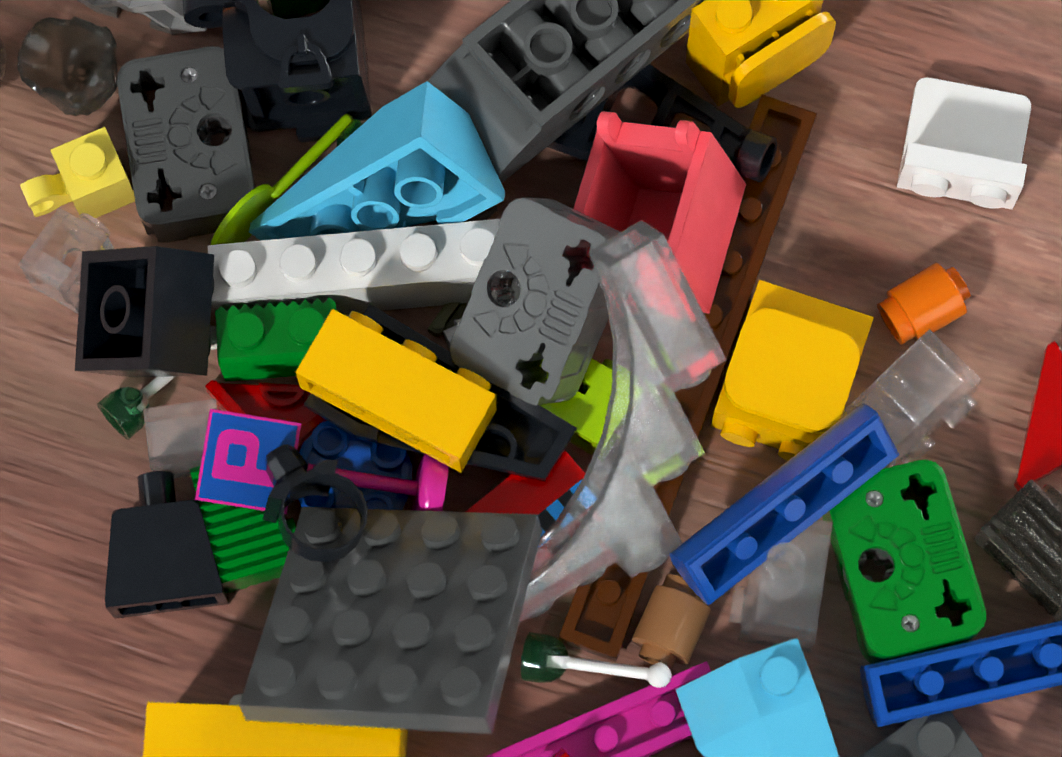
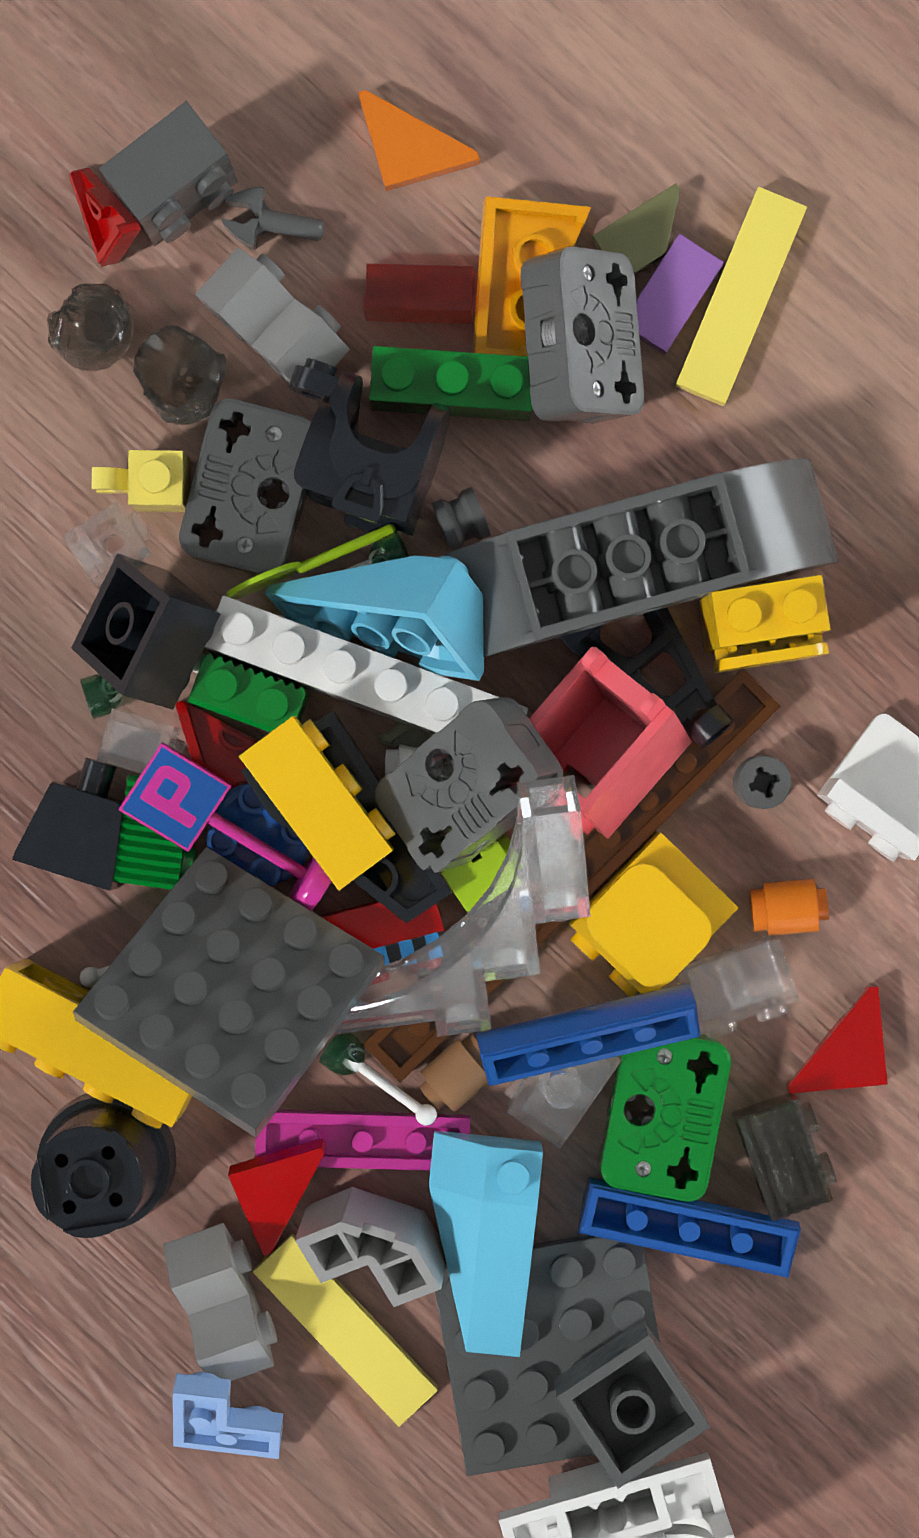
camera: 20 degrees right, 15 degrees up
black piece [263,444,367,562] -> none
none -> dark grey wheel [432,487,491,551]
none -> dark grey wheel [733,756,791,809]

